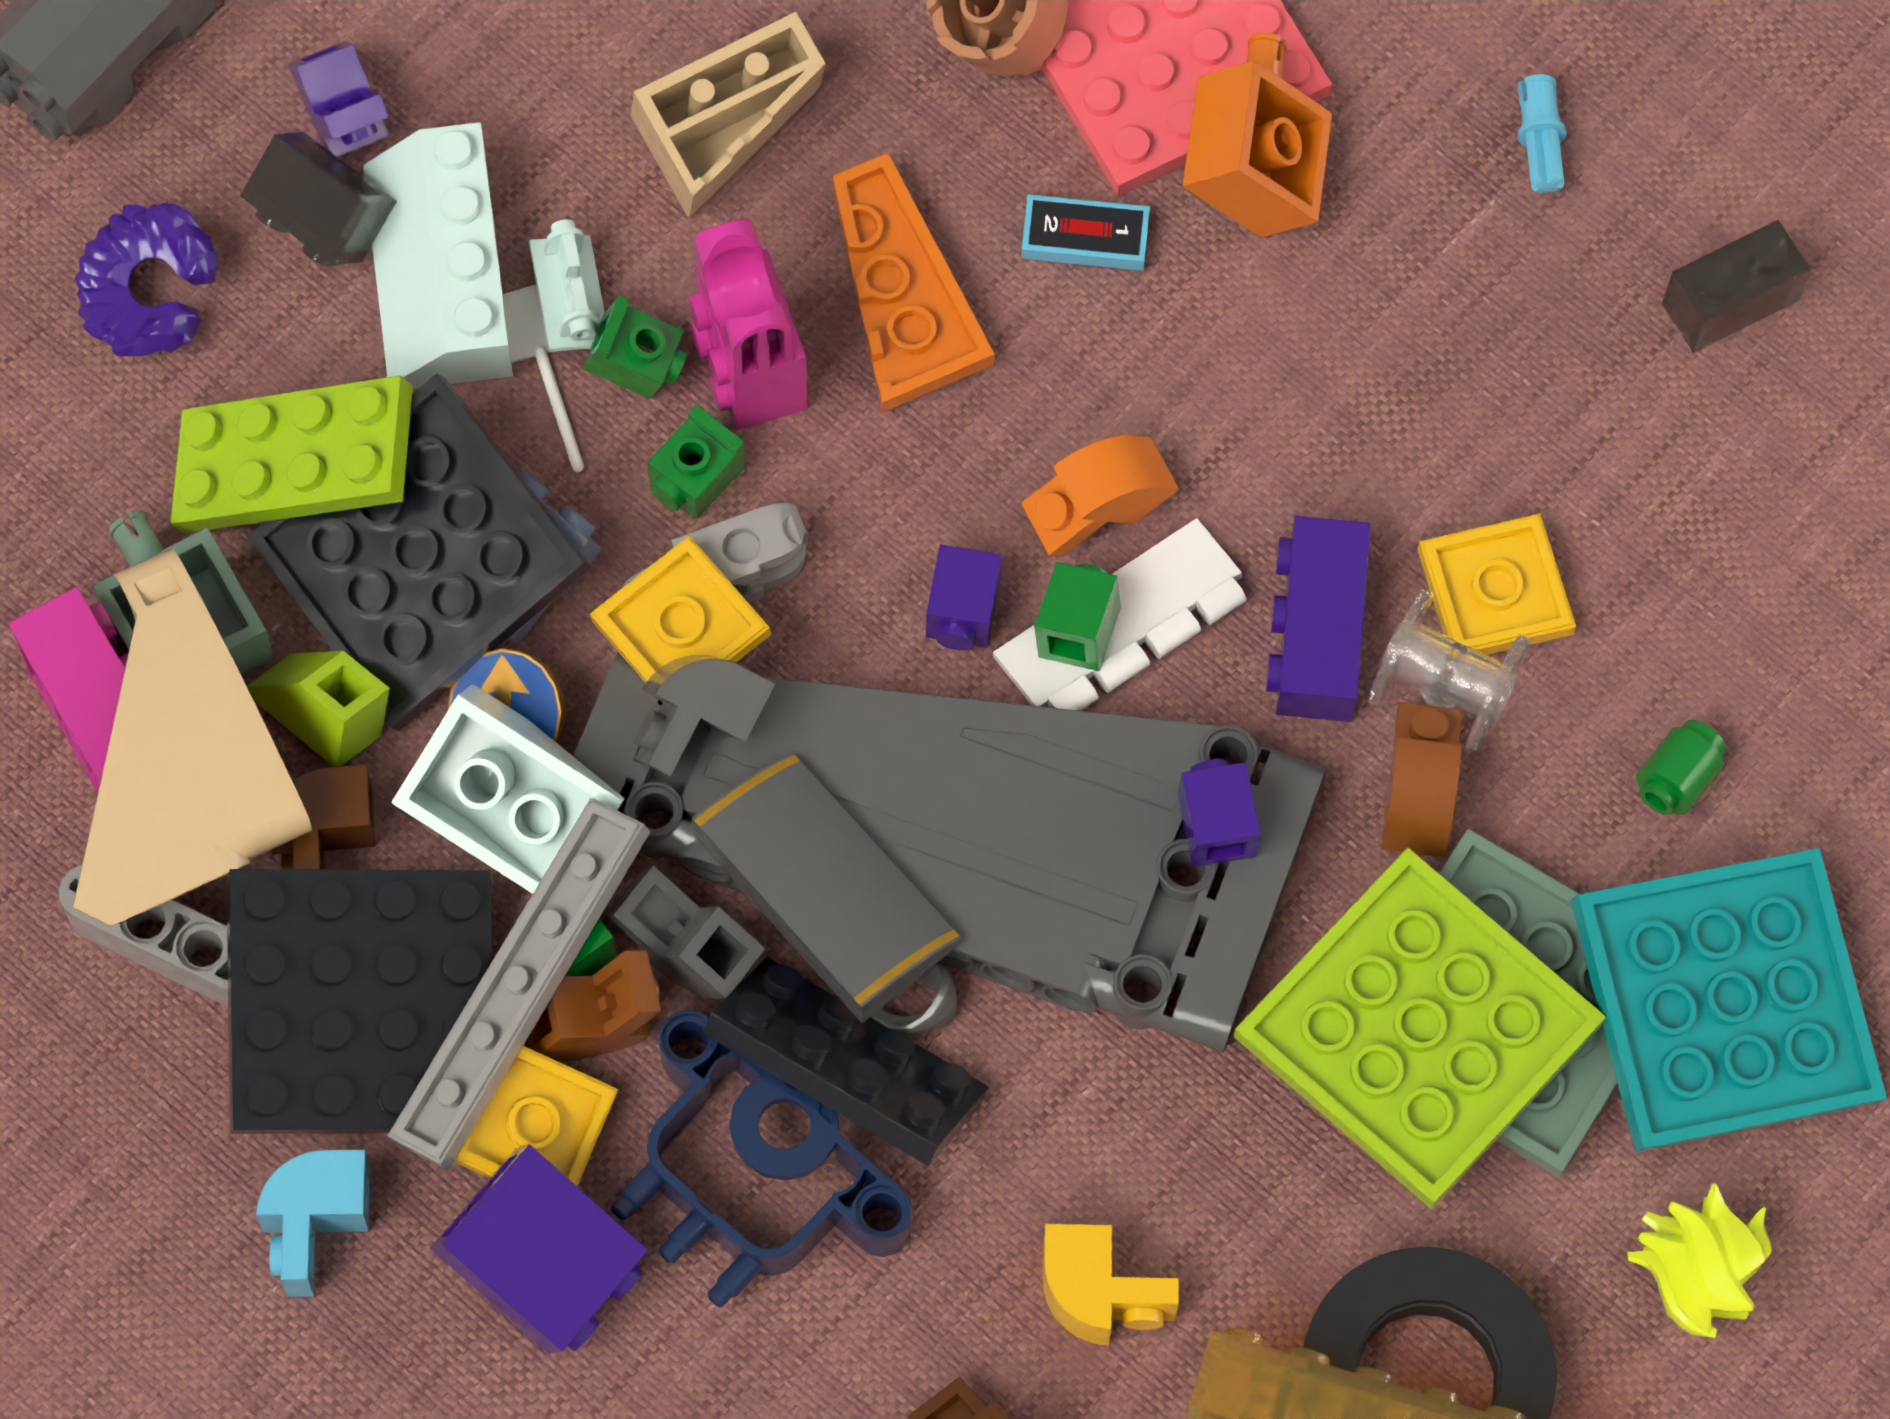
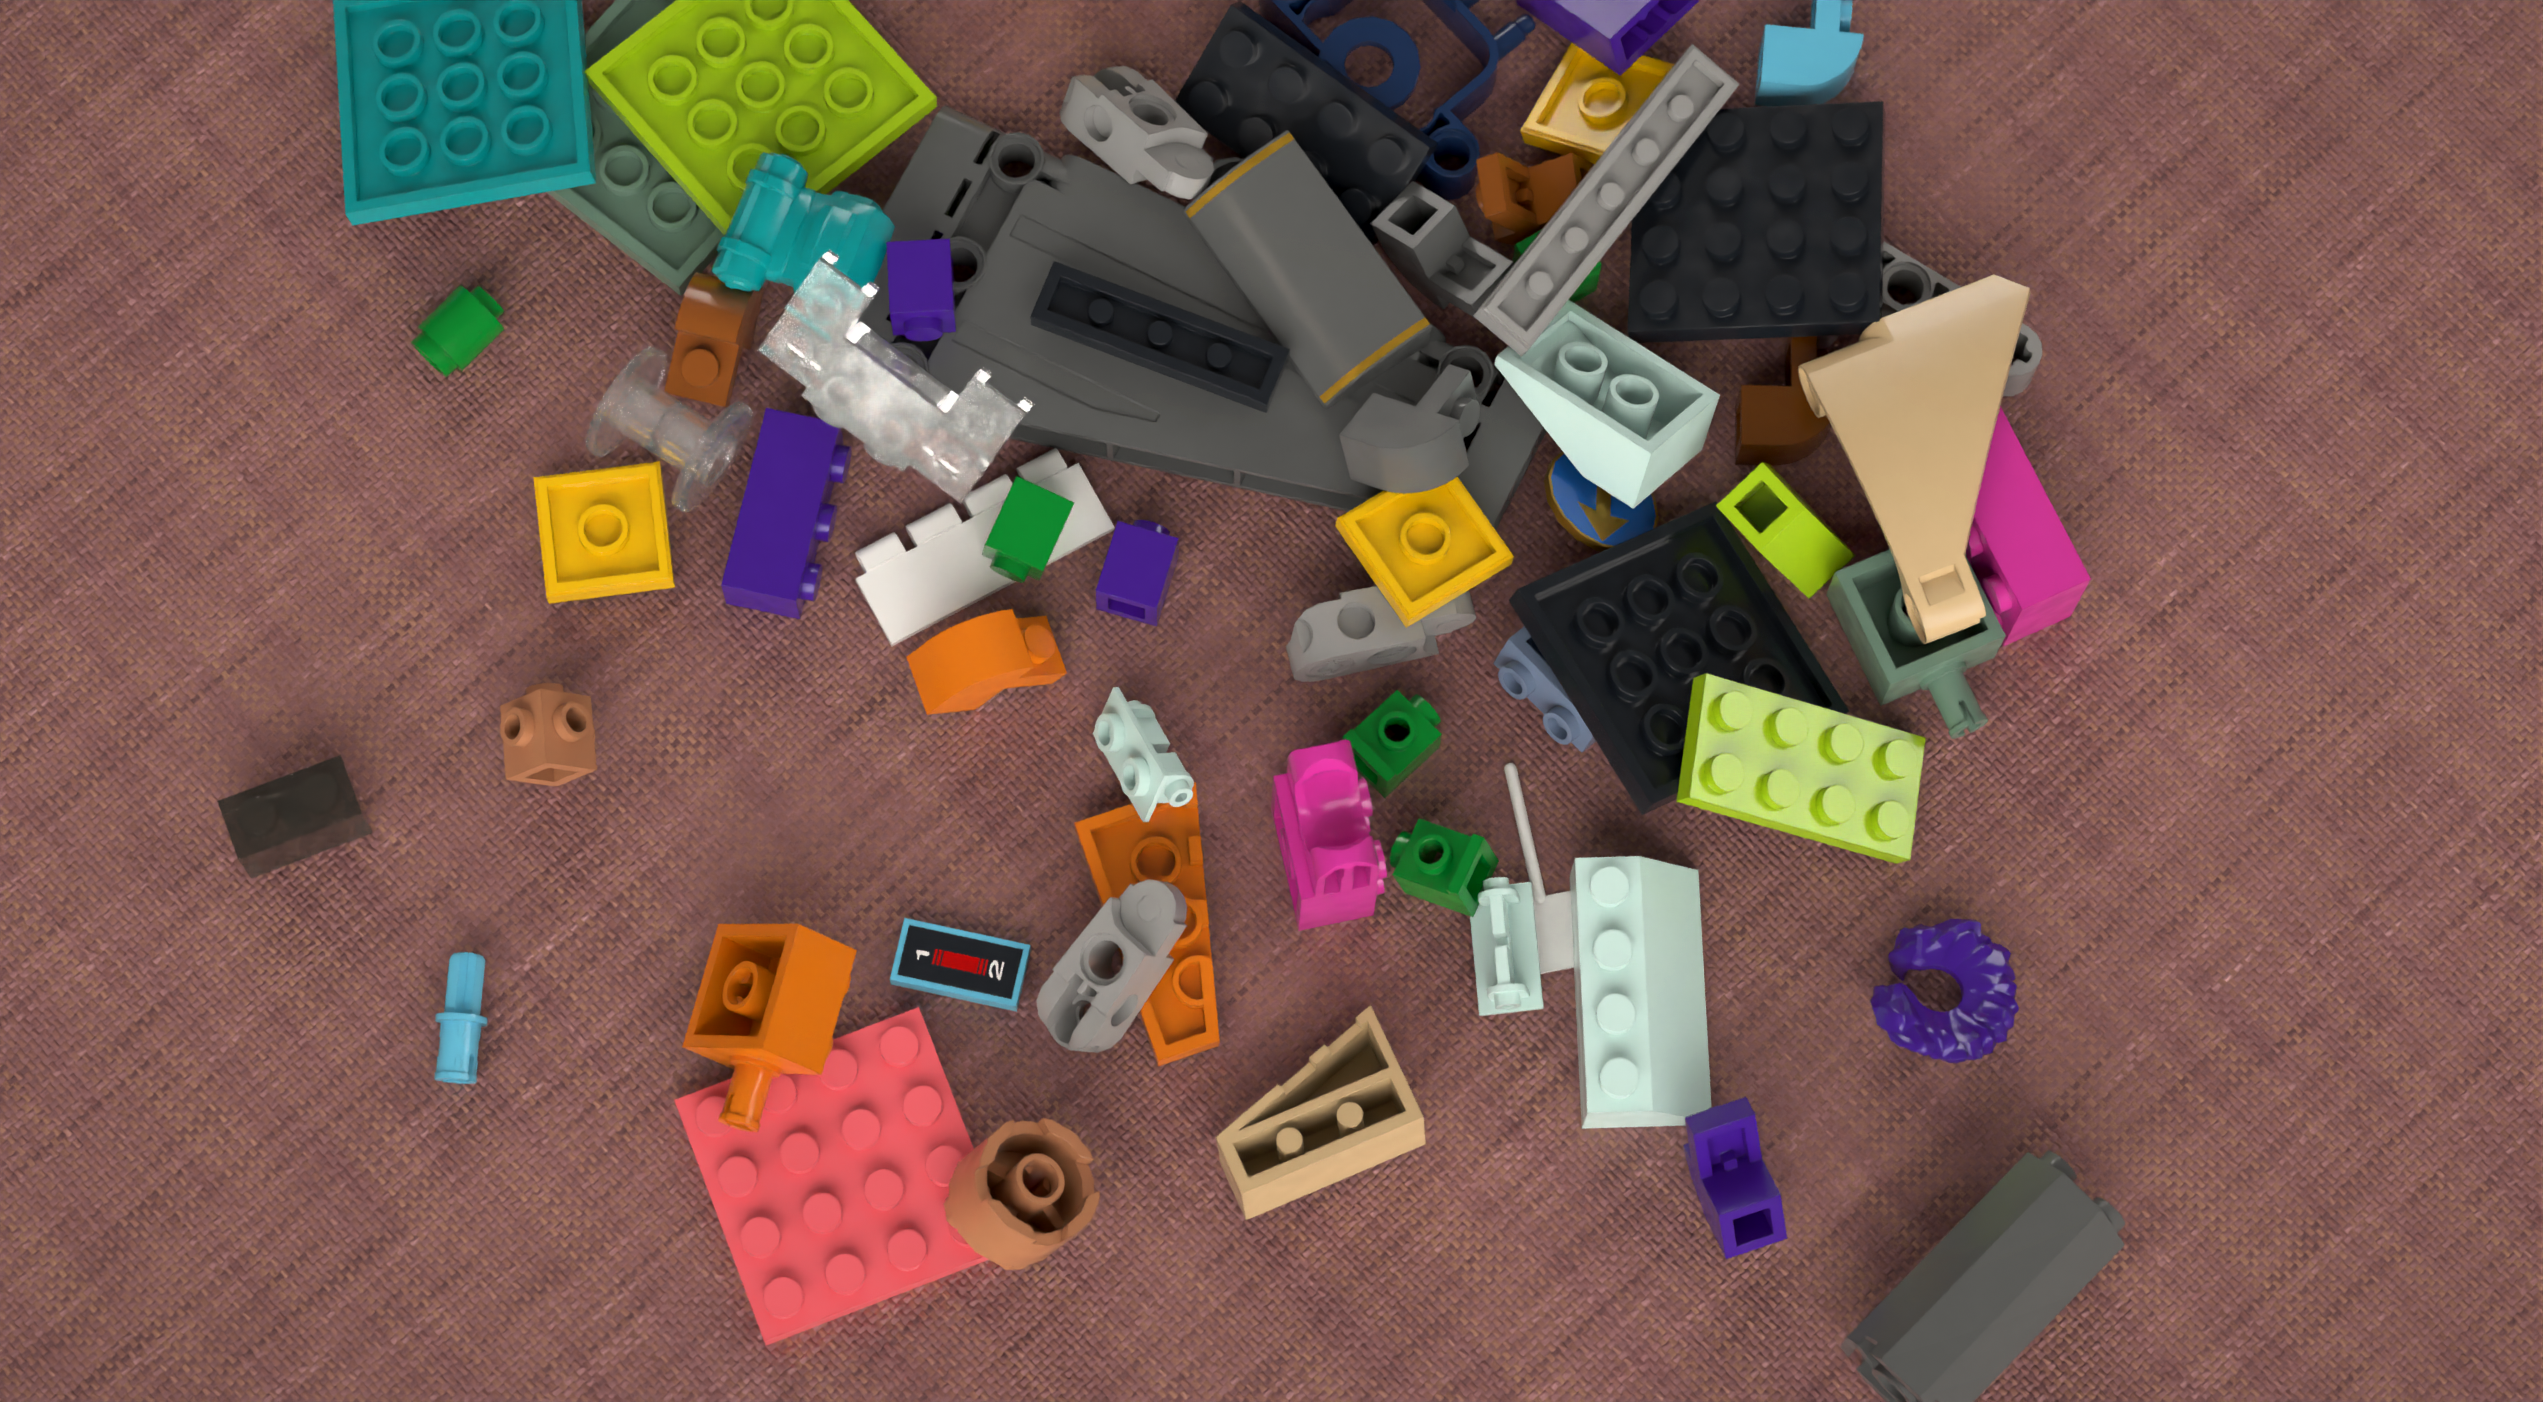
camera: 175 degrees left, 5 degrees up
clear smoke brick [240,132,397,268] -> none
none -> nougat brick [500,683,597,787]
none -> teal piece [711,152,895,309]
none -> clear bracket [758,250,1034,504]
none -> black plate [1030,261,1290,413]
none -> light grey piece [1036,880,1187,1053]
none -> light grey piece [1059,66,1214,199]
none -> light aqua hinge [1093,687,1194,822]

